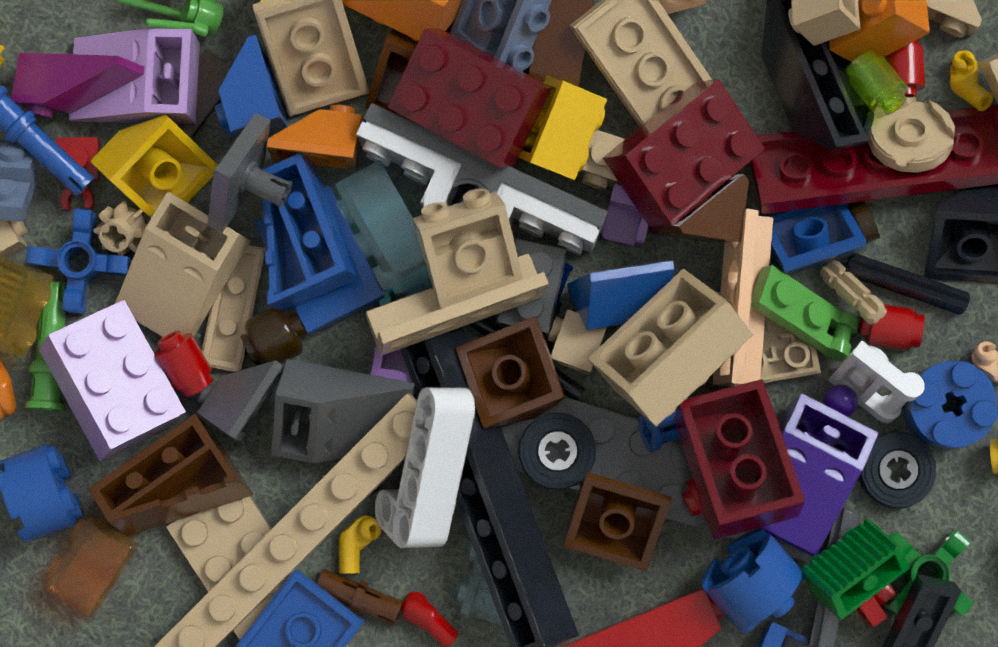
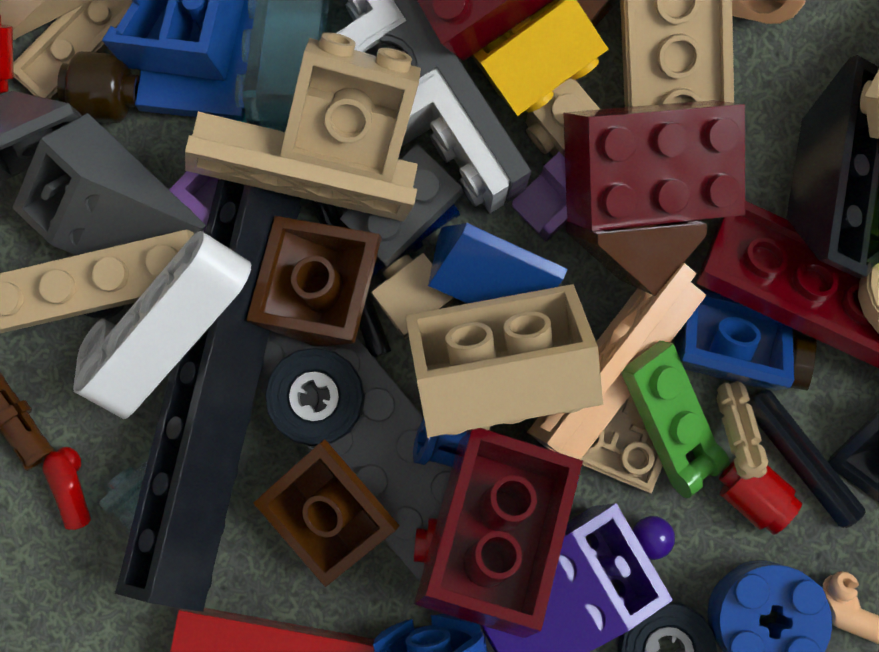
camera: 25 degrees right, 0 degrees up
yellow arm [338,515,382,574] -> none
white plate [828,341,924,423] -> none

